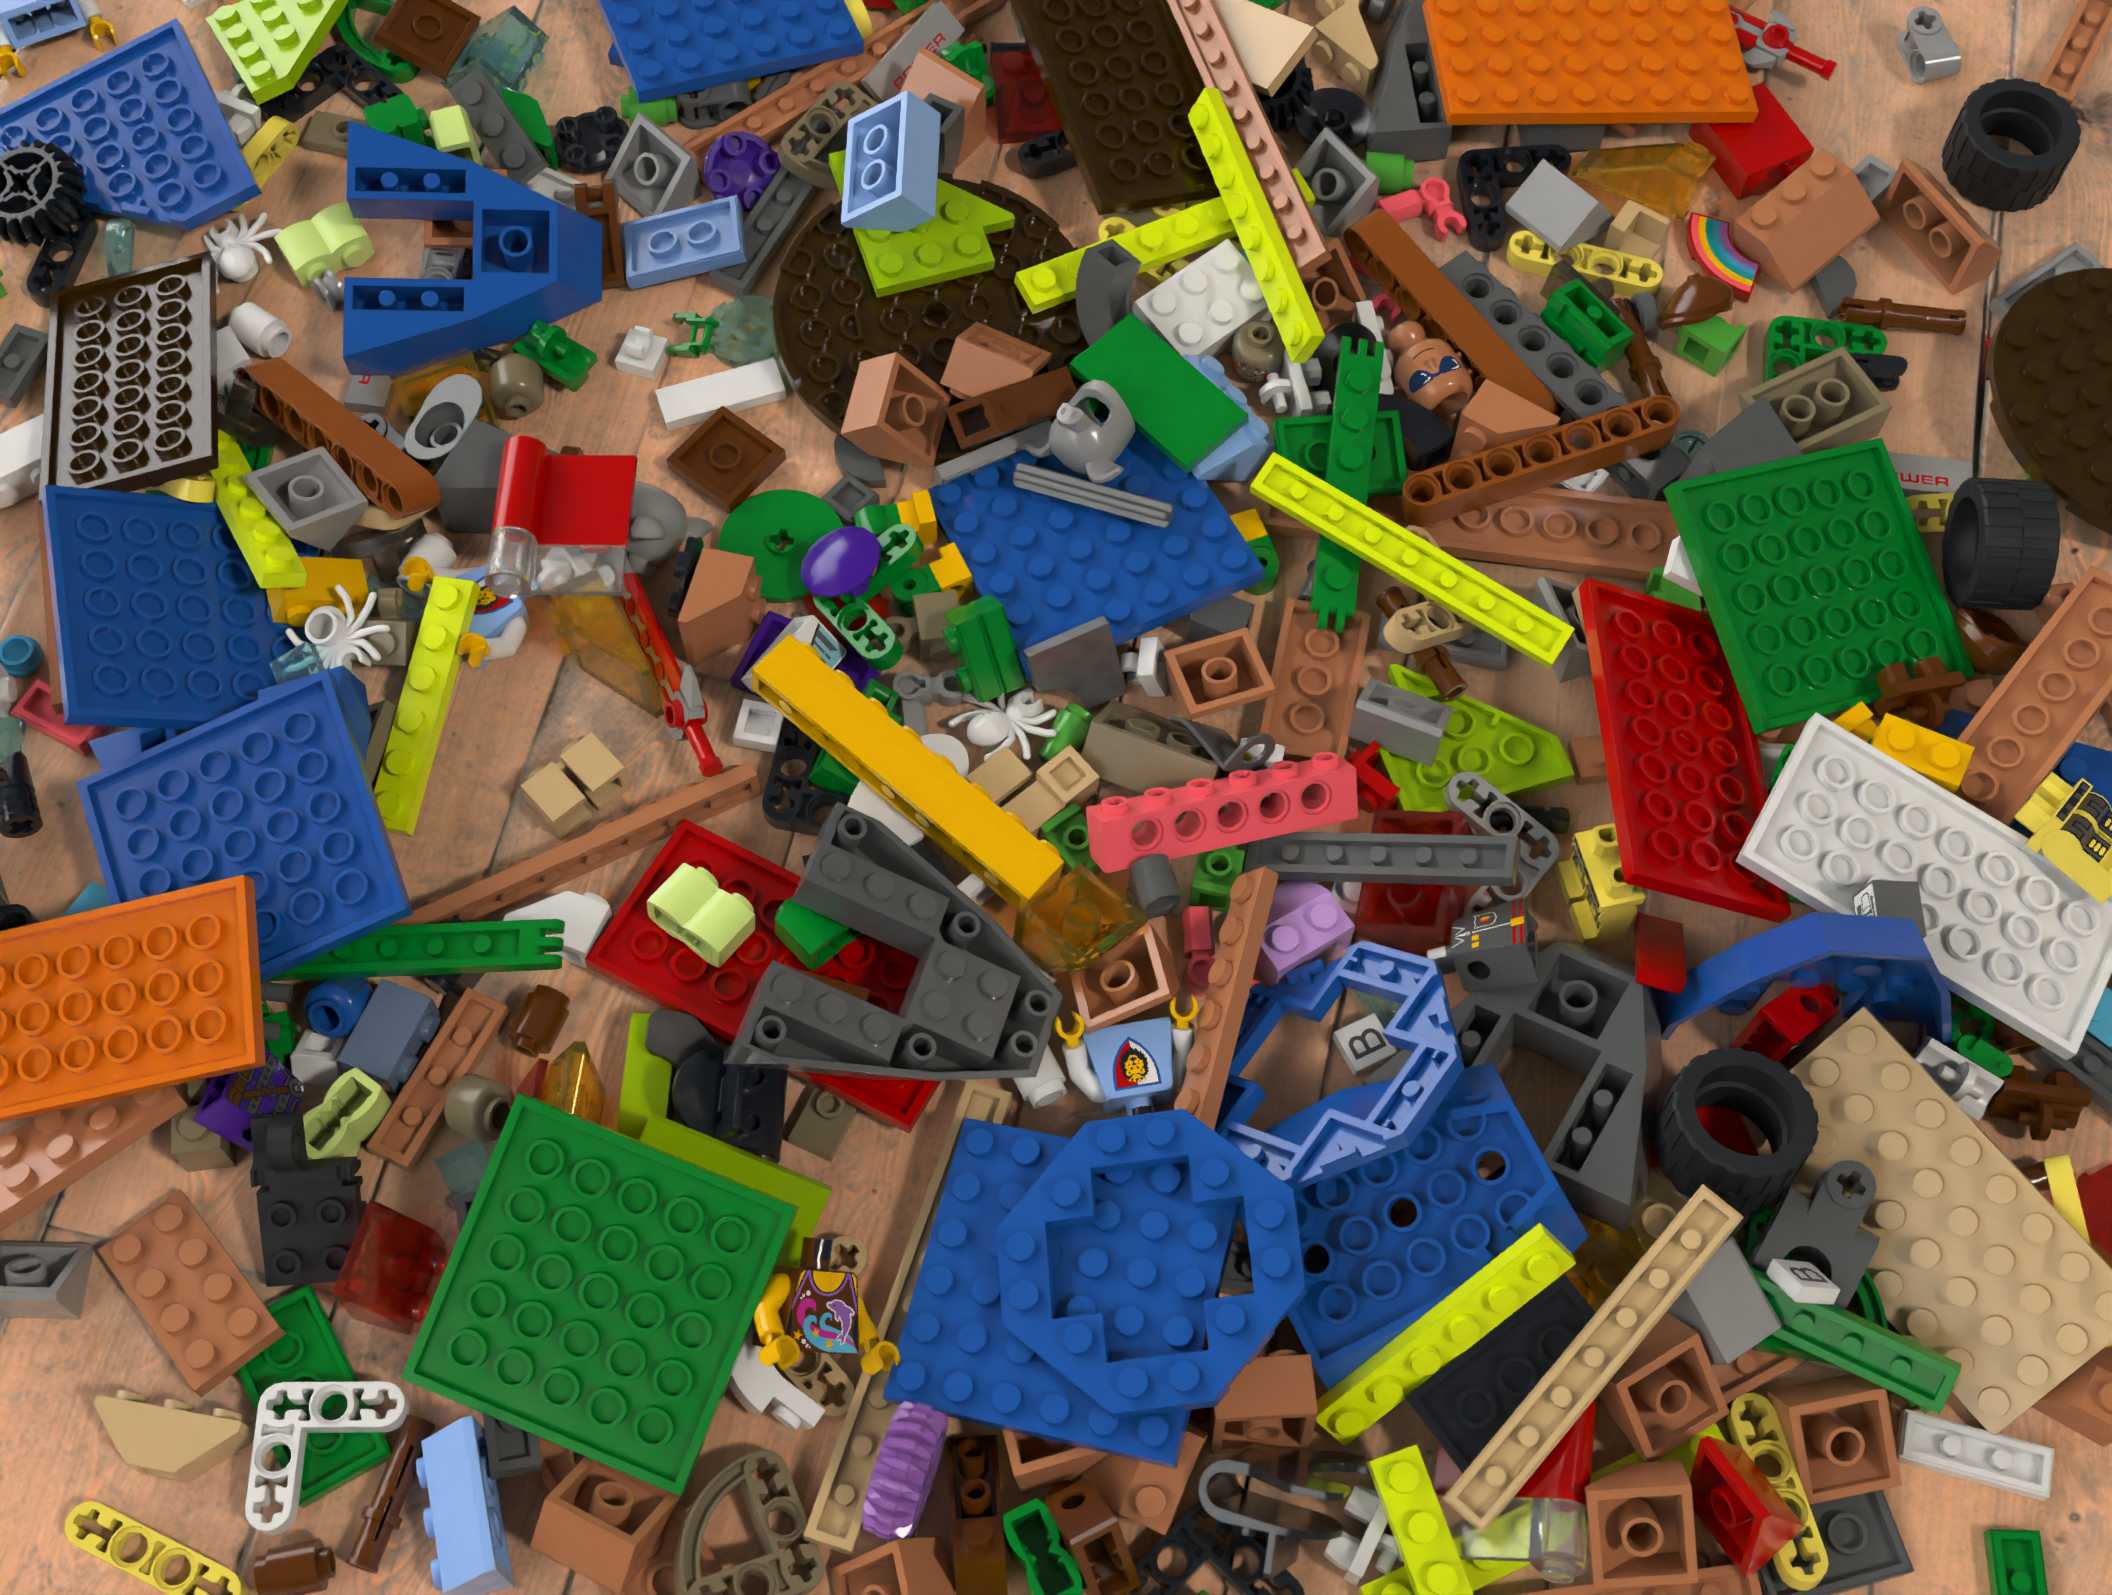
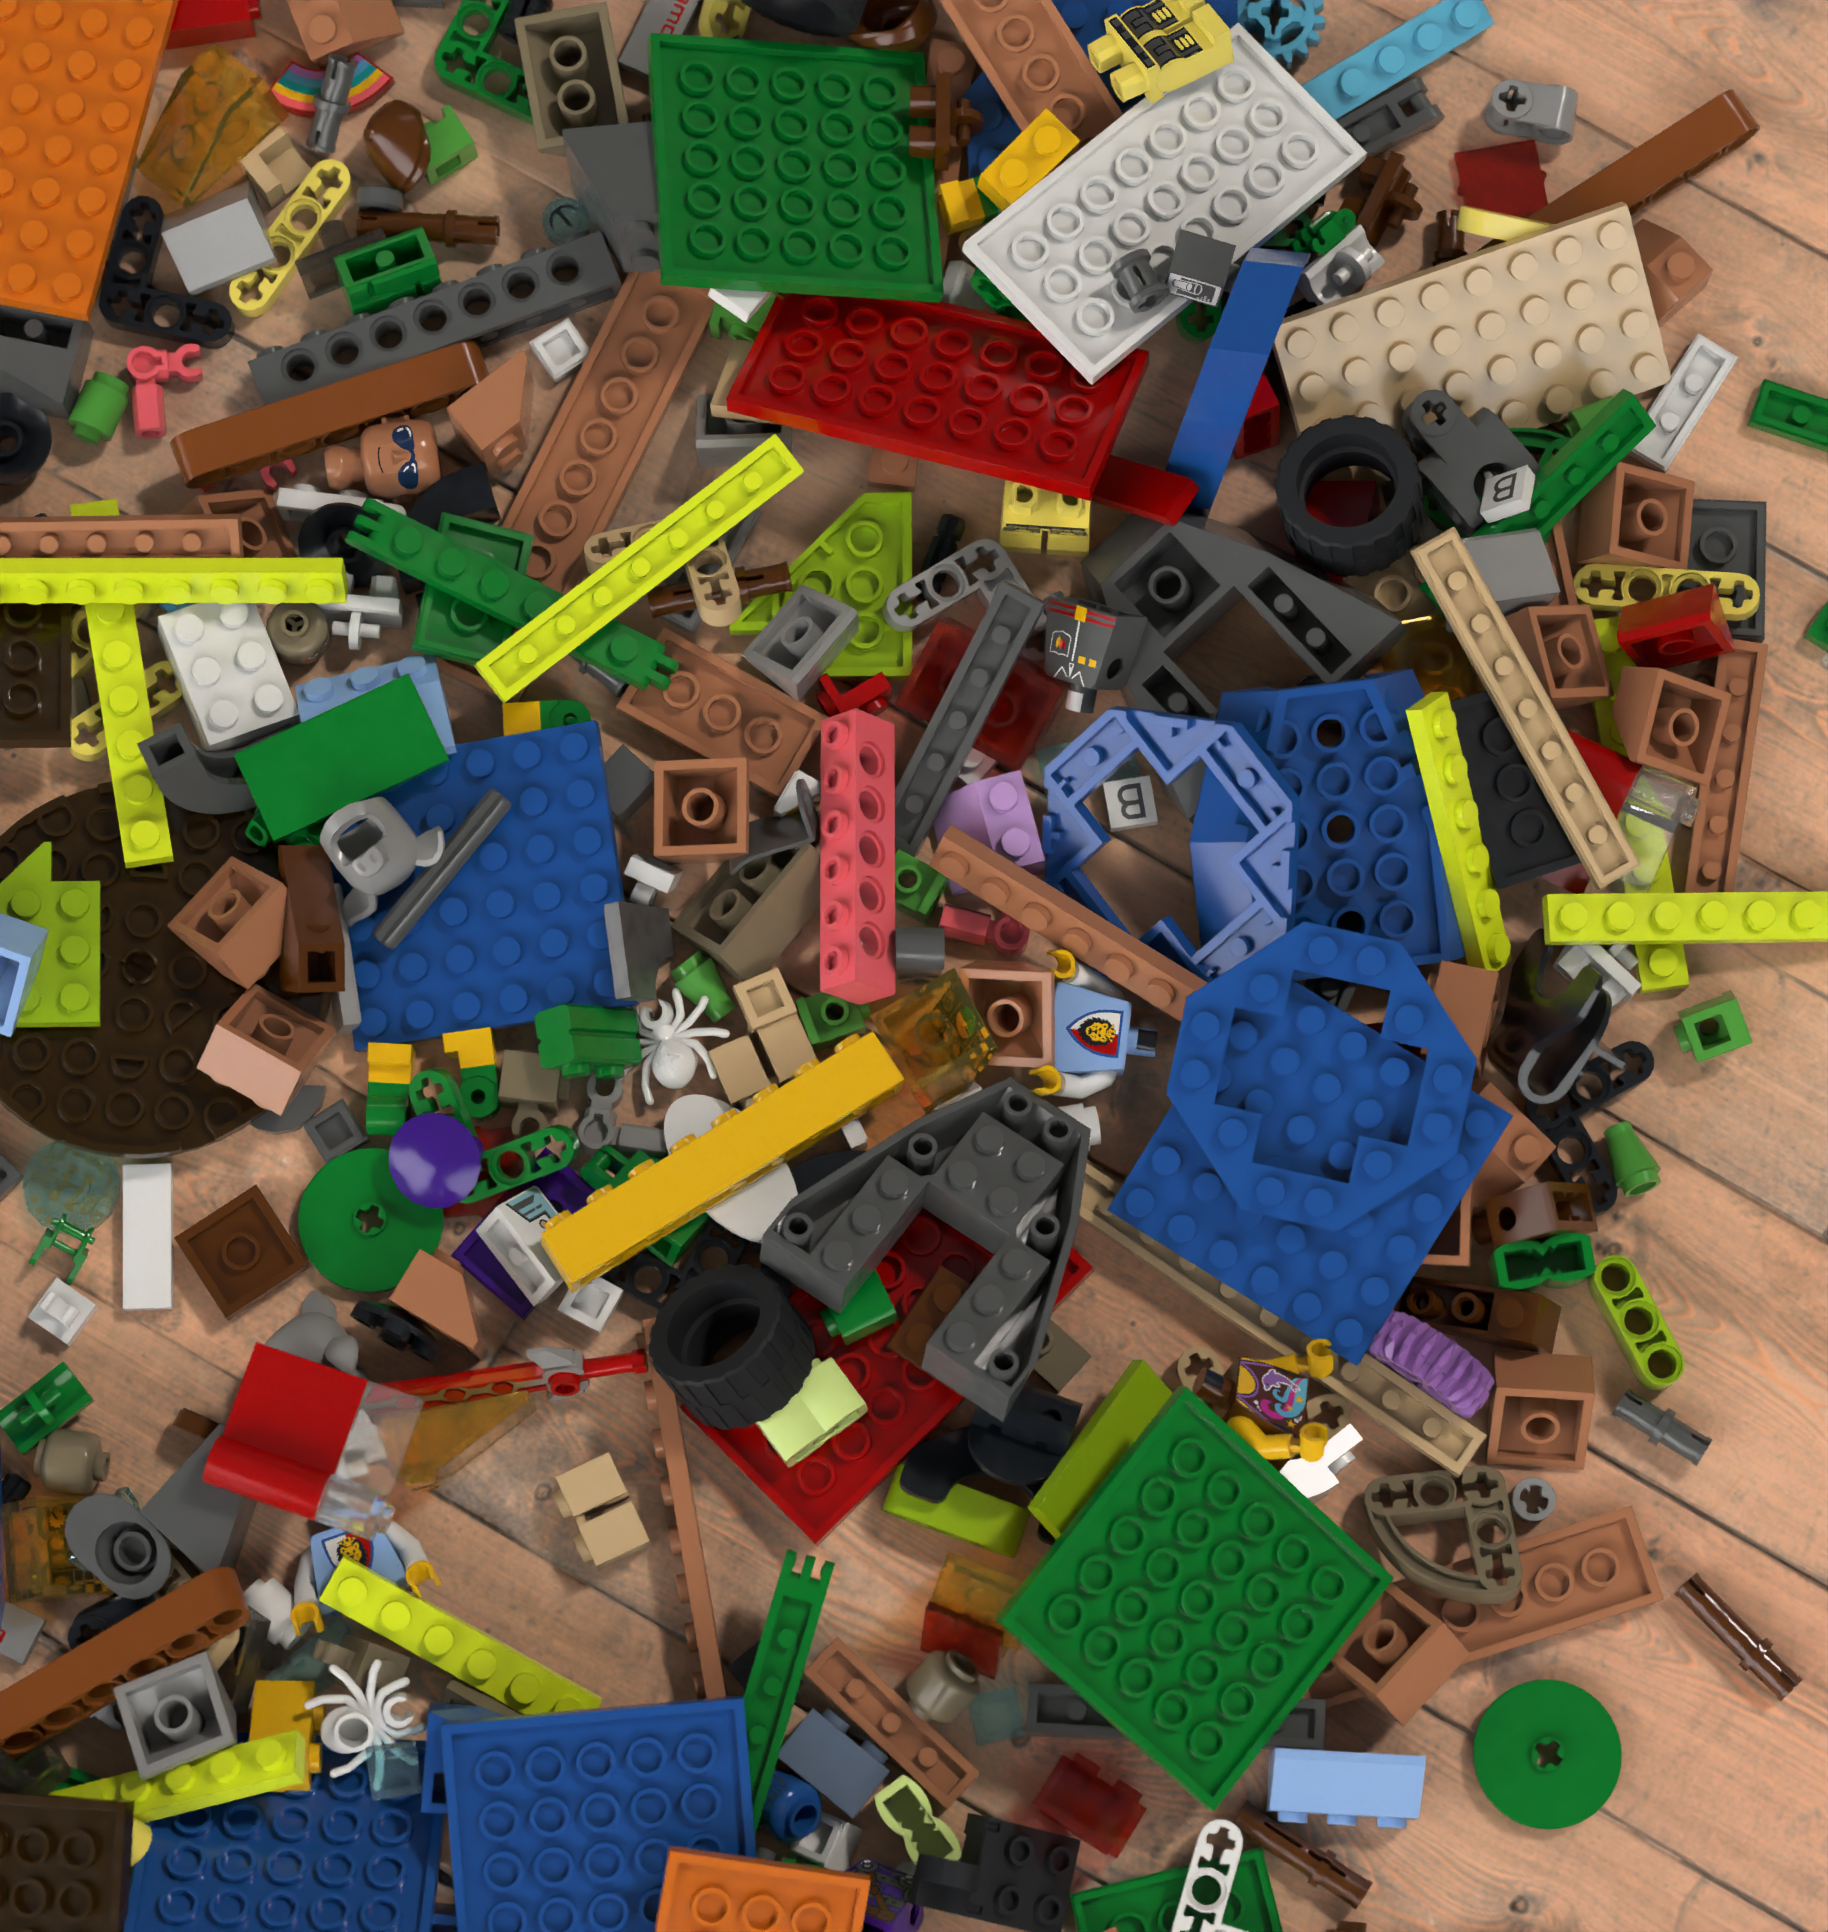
camera: 70 degrees left, 15 degrees up
white slope [503,890,614,971] -> none
reddish brown brick [507,984,570,1058] -> none
light grey slope [1293,127,1380,237] -> none
dark orange beam [1400,394,1681,527] -> none
none -> dark grey pin [306,54,358,153]
none -> black tyre [648,1263,815,1430]
none -> dark grey bush [1110,249,1170,313]

